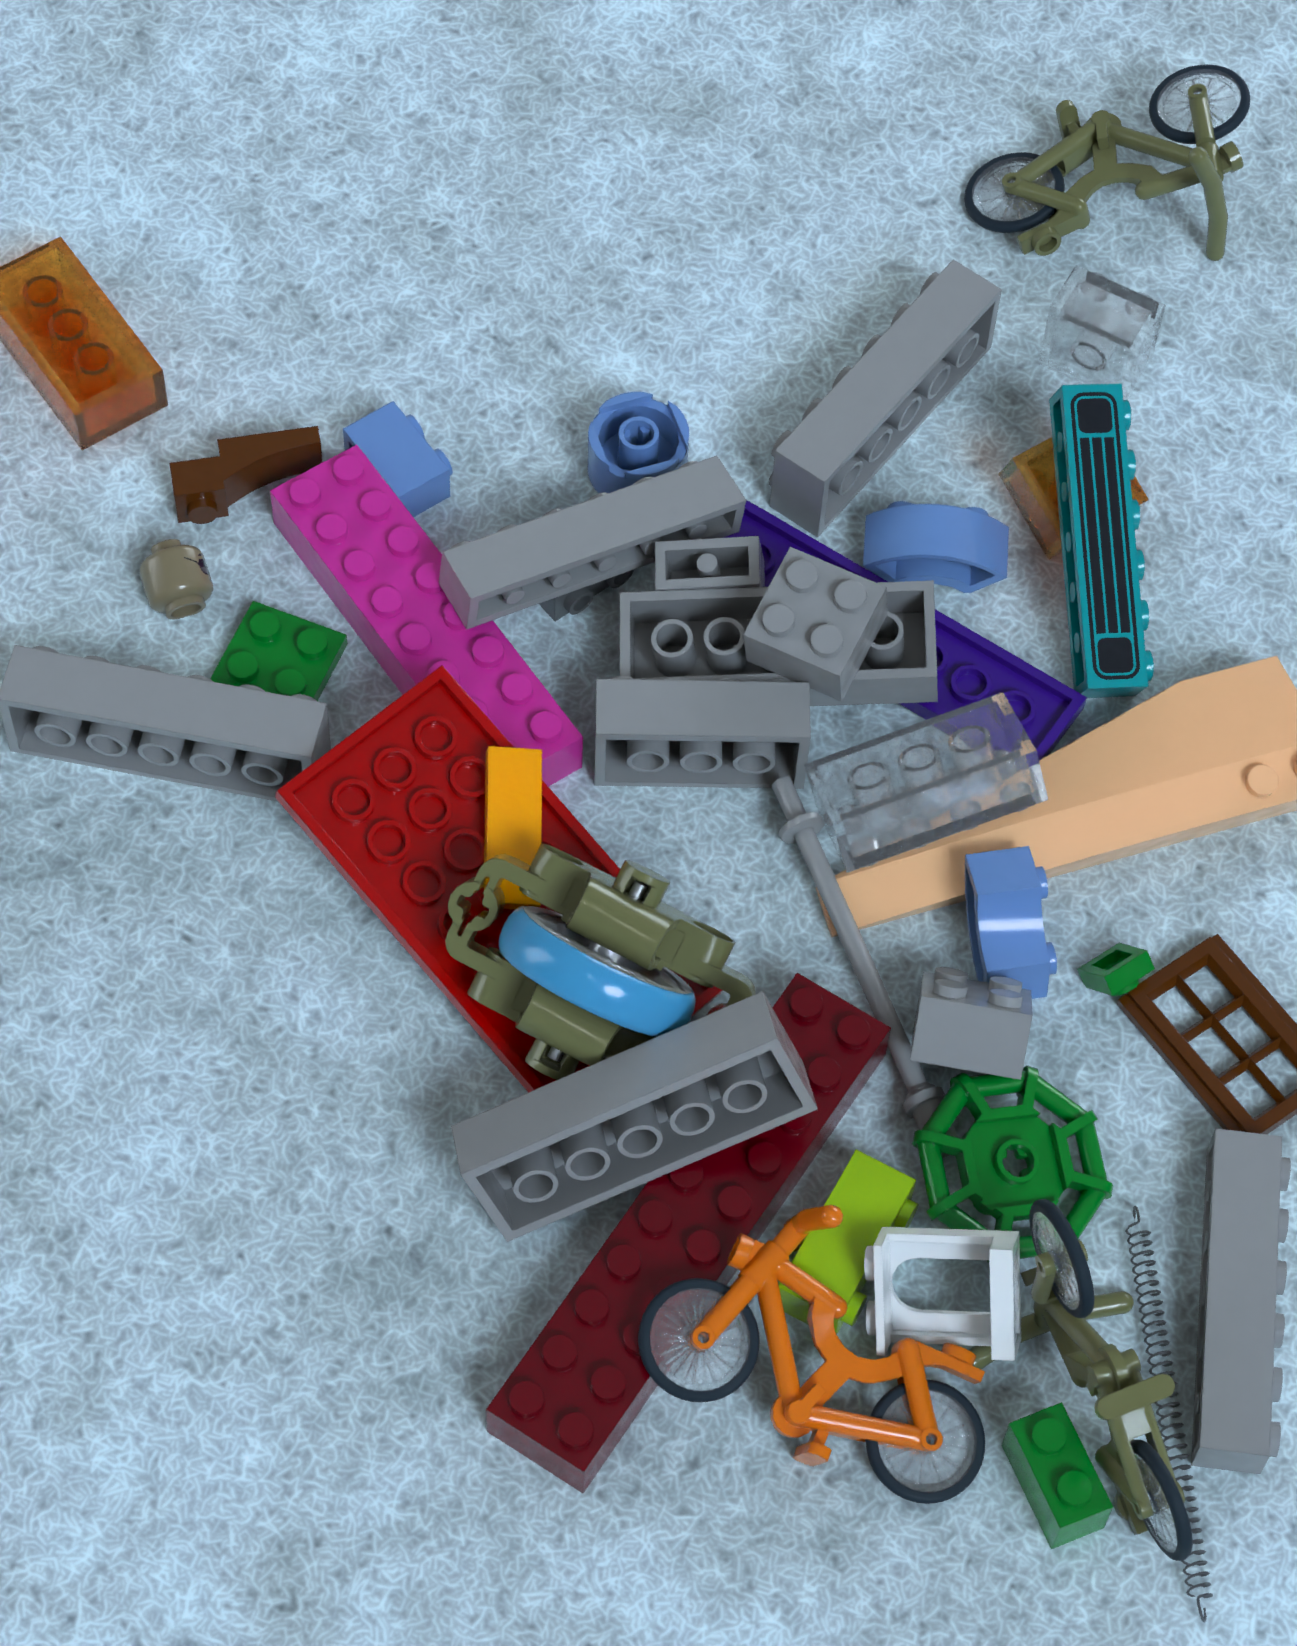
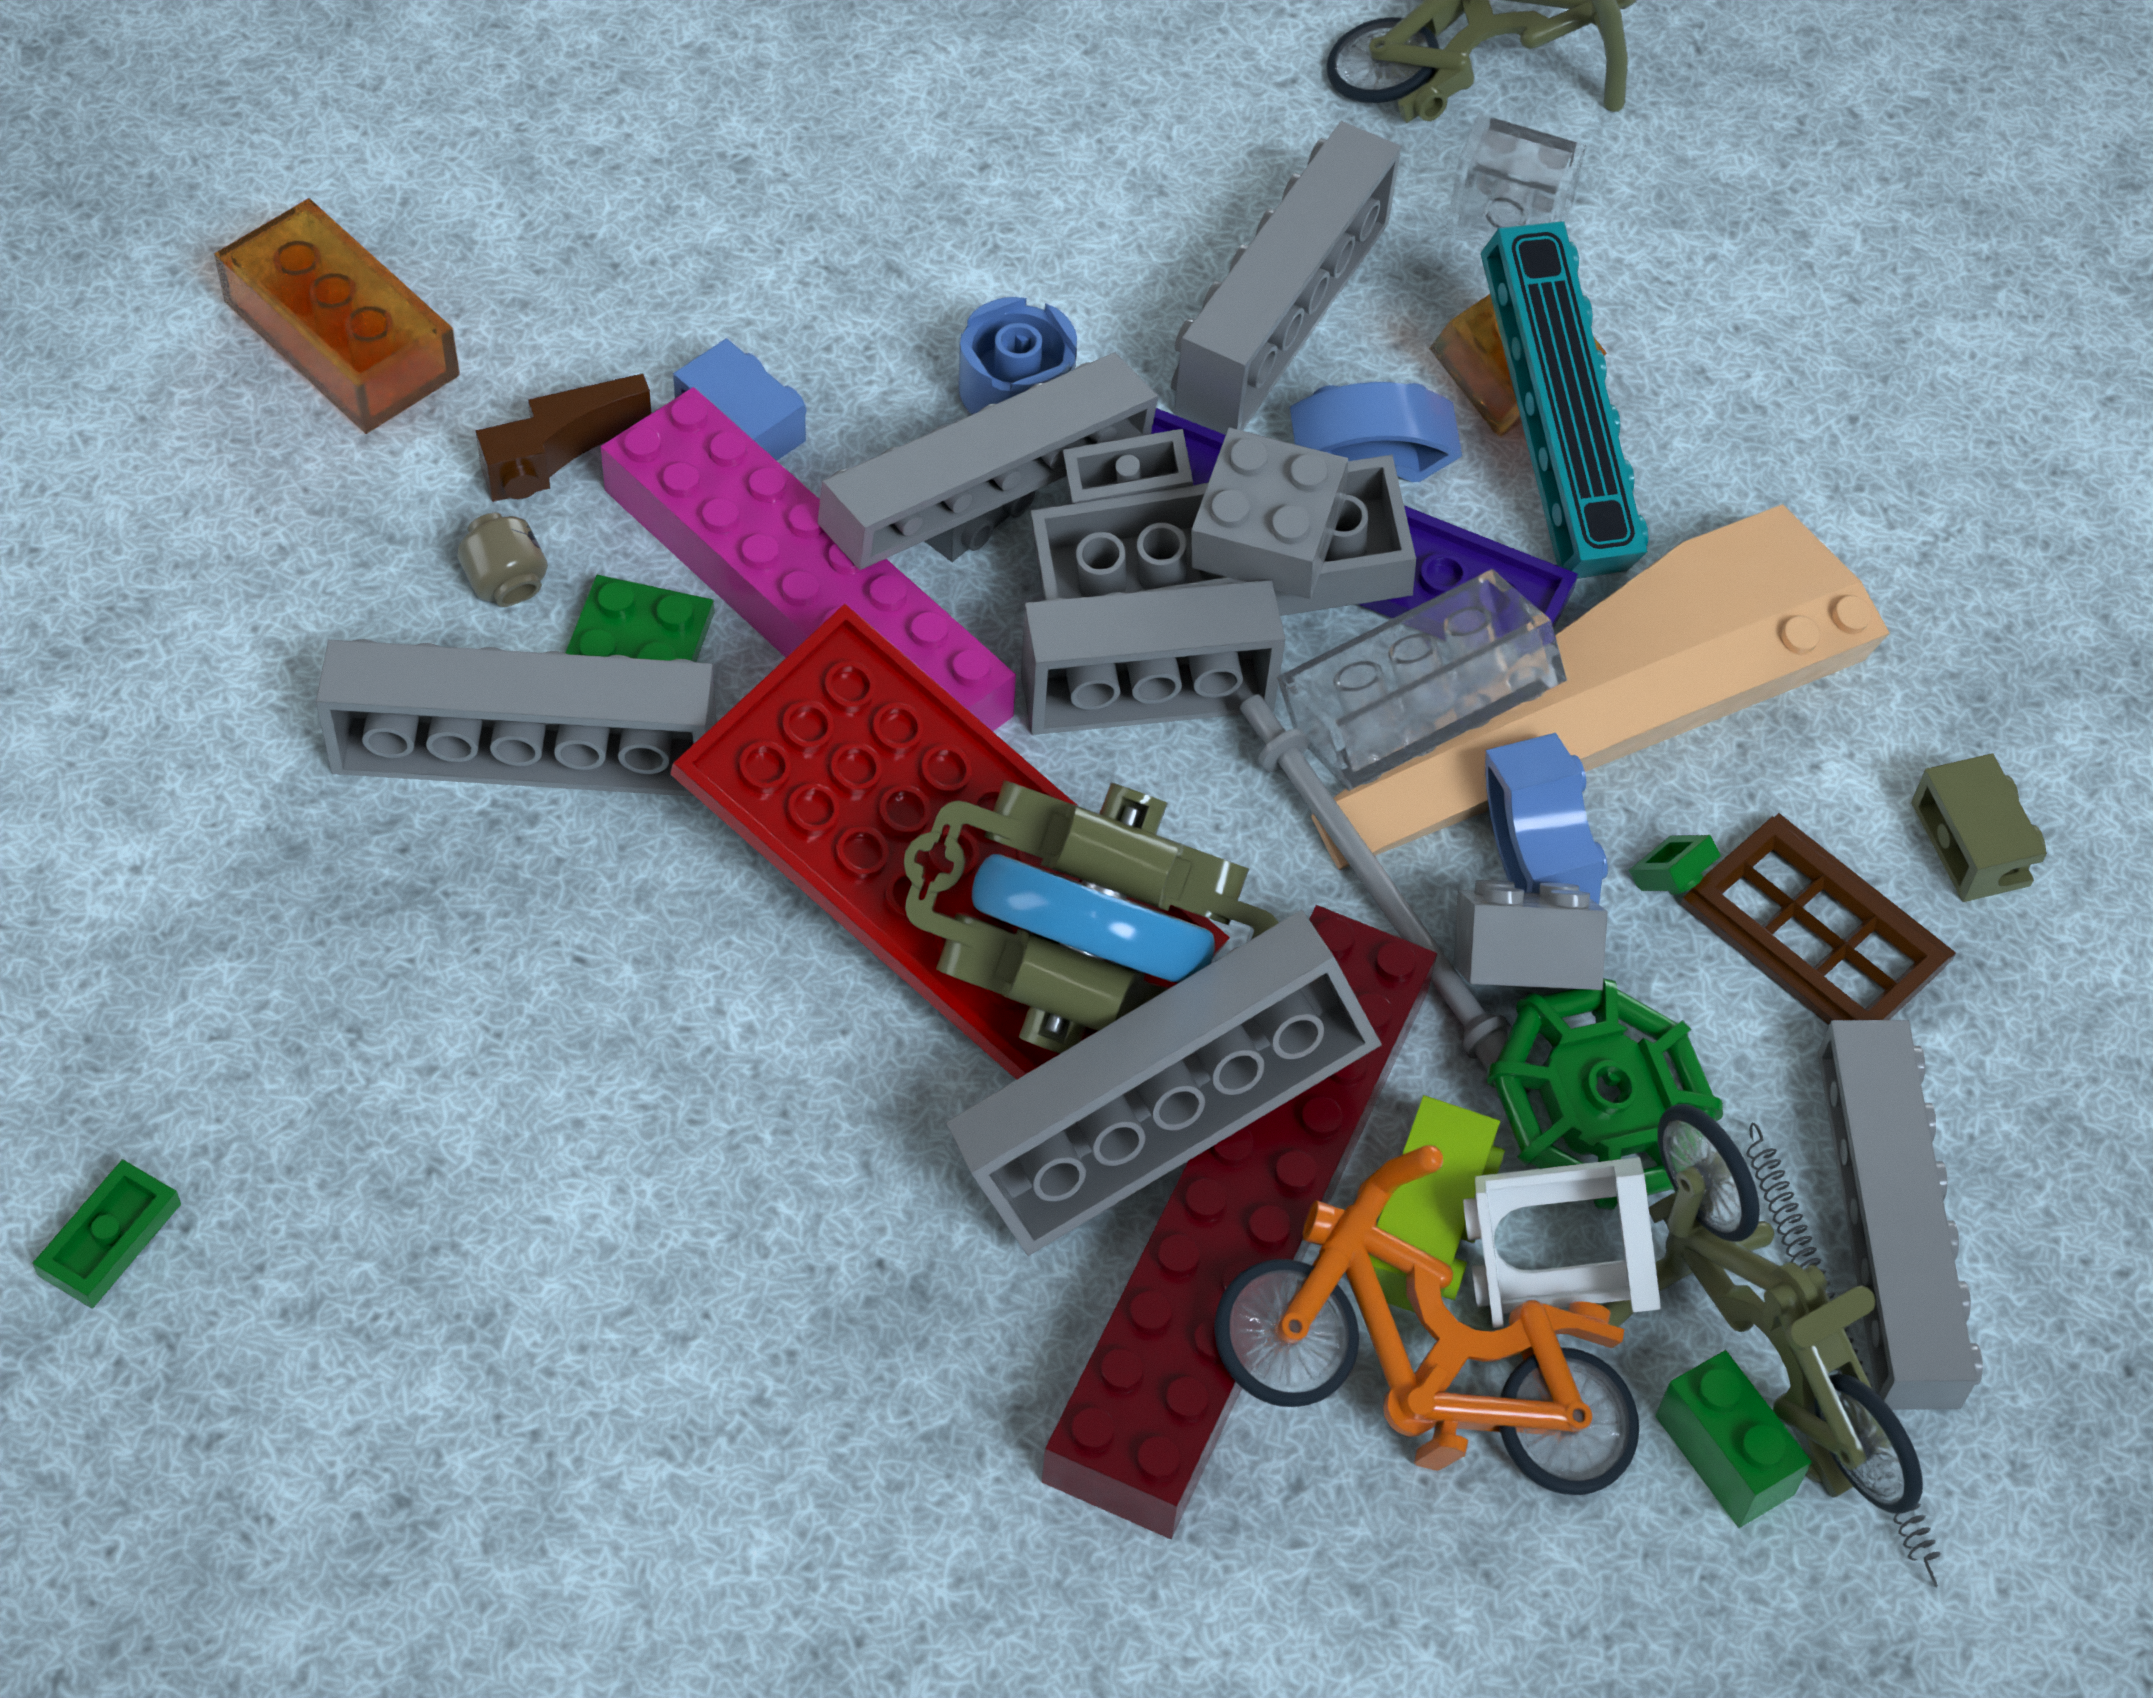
camera: 10 degrees left, 5 degrees down
light orange tile [484,746,542,909] -> none

